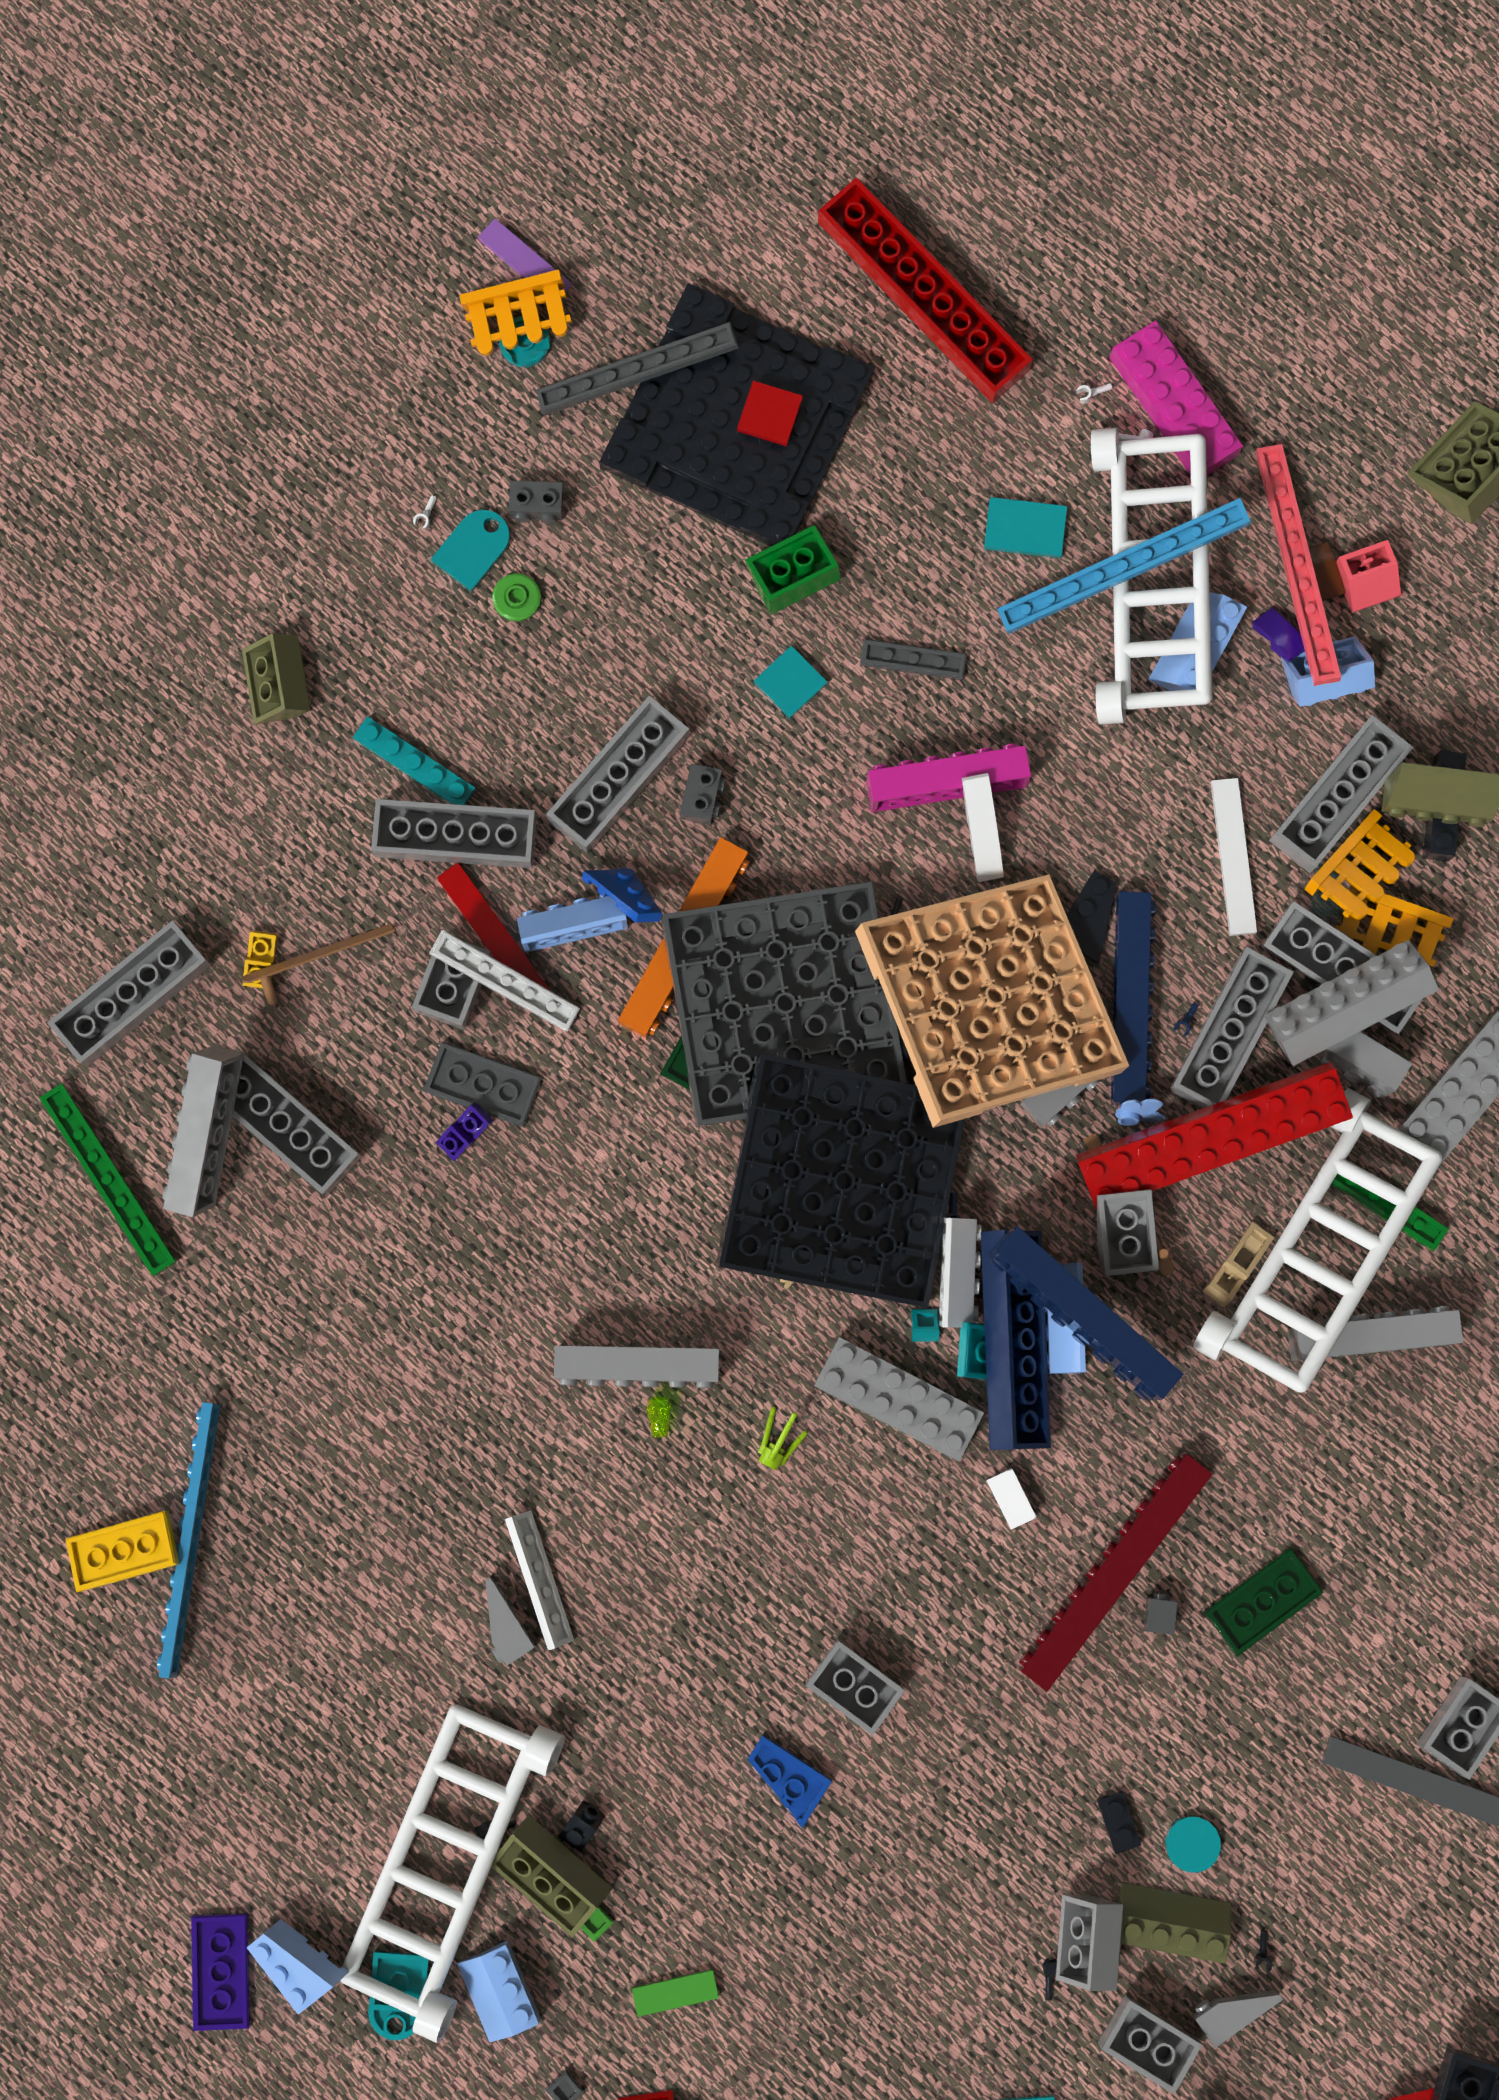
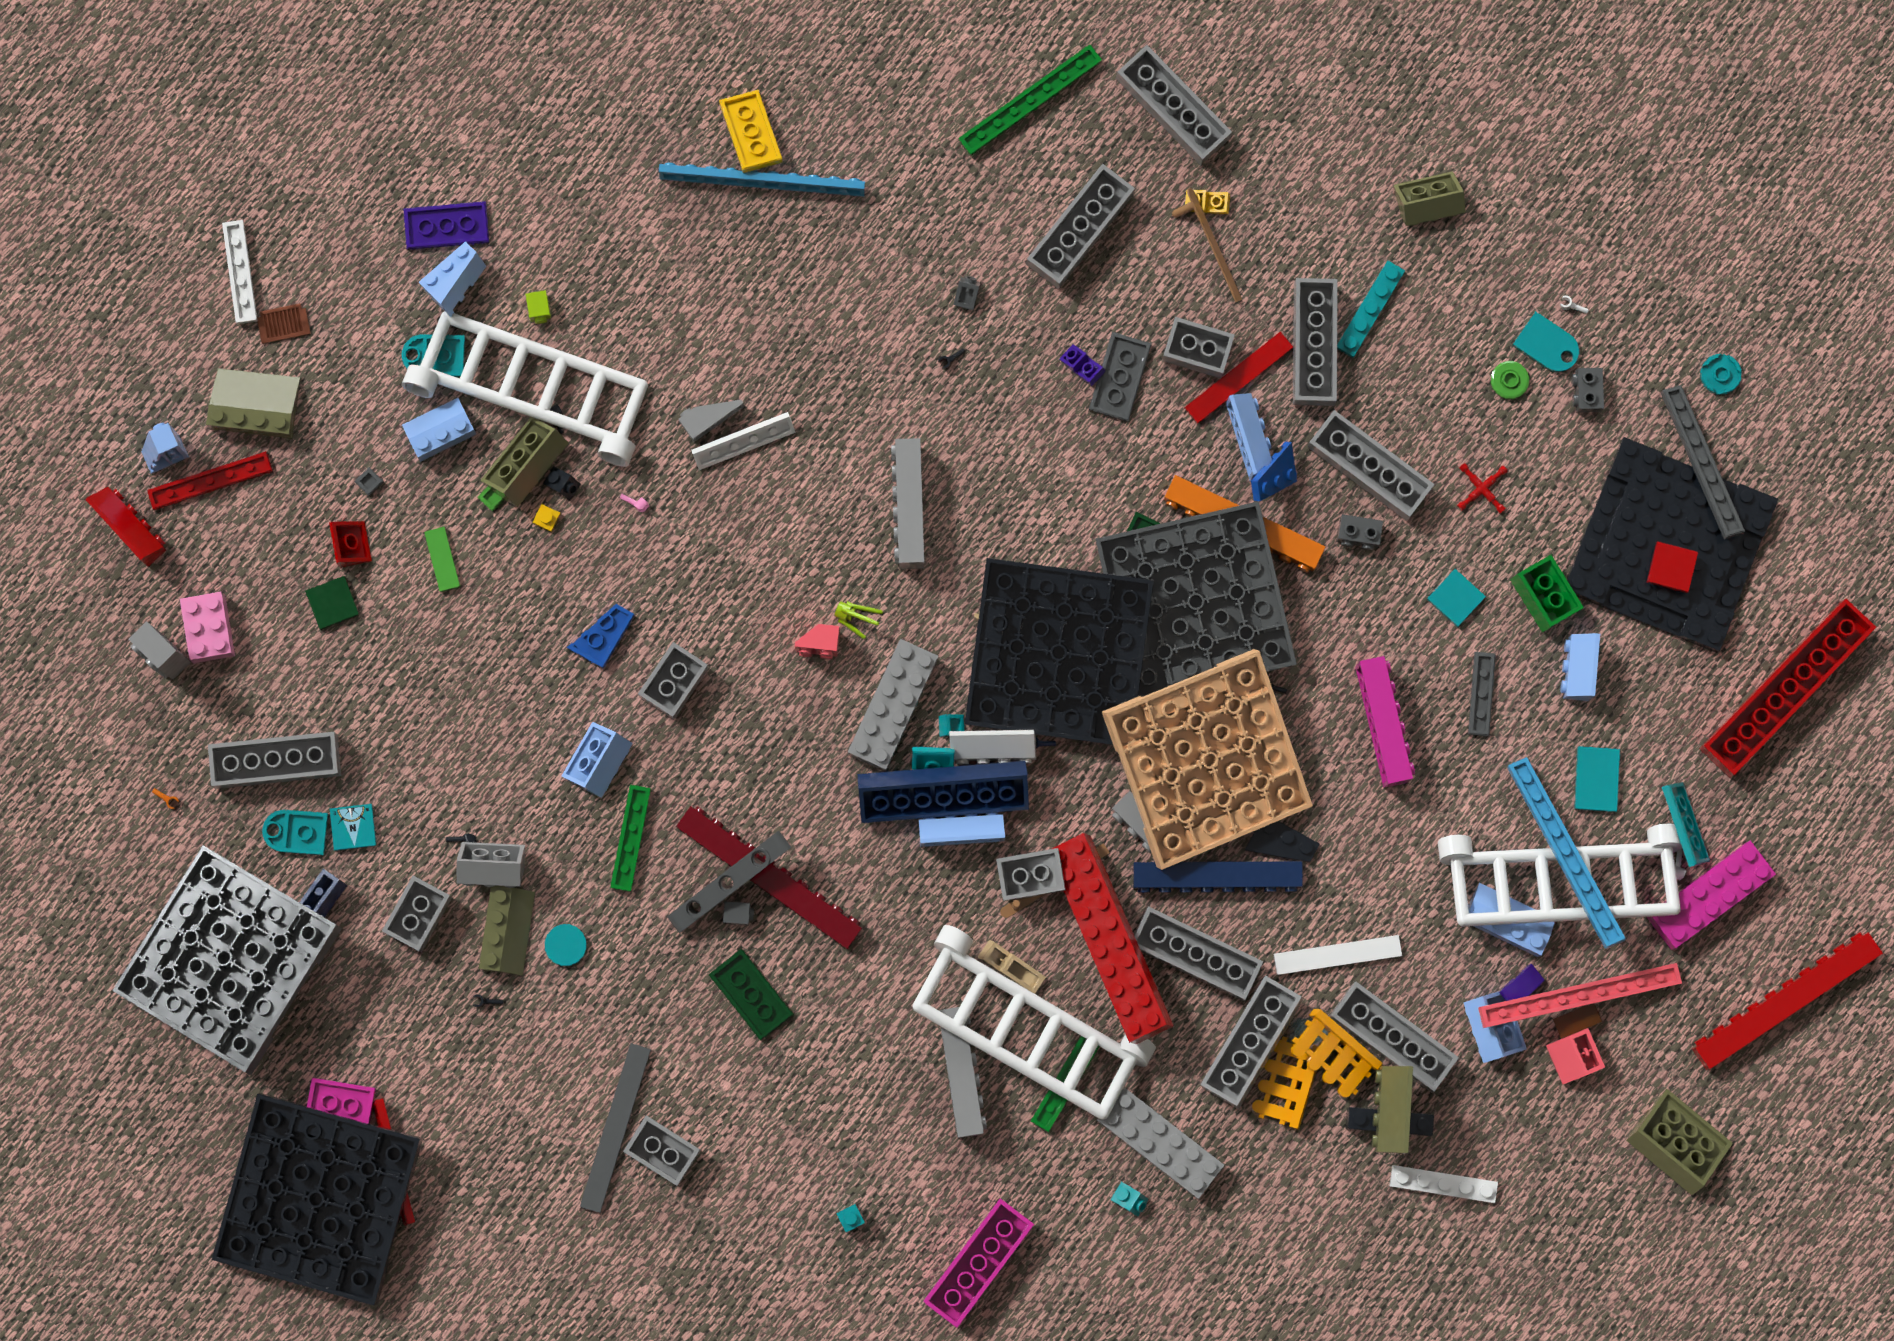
camera: 85 degrees right, 0 degrees up
light grey brick [163,1045,244,1217] -> none
white tile [429,930,580,1031] -> none
light orange fence [459,269,572,356] -> none
medium lavender tile [478,219,572,294] -> none
clear neon green cone [645,1397,672,1437] -> none
white slope [962,773,1004,882] -> none
white slope [986,1468,1037,1529] -> none
dark blue brick [987,1226,1184,1401] -> none
white hand [1077,383,1112,403] -> none
black plate [1096,1791,1141,1854] -> none
light blue plate [1115,1099,1165,1126] -> none
dark blue hand [1174,1002,1199,1037] -> none
light grey slope [1192,1990,1283,2048] -> none
light grey brick [1264,940,1439,1066] -> none
light grey brick [1317,1032,1412,1098] -> none
none -> lime brick [525,290,551,324]
none -> yellow plate [532,504,561,532]
none -> light blue slope [562,722,633,798]
none -> green plate [610,784,651,892]
none -> bright pink hand [620,494,649,512]
none -> dark grey beam [667,831,791,933]
none -> coral slope [795,624,840,659]
none -> black hand [938,348,965,369]
none -> dark grey bracket [953,276,981,310]
none -> red piece [1457,463,1508,514]
none -> light blue slope [1560,633,1600,701]
none -> teal tile [1662,782,1710,867]
none -> red brick [1692,932,1883,1070]

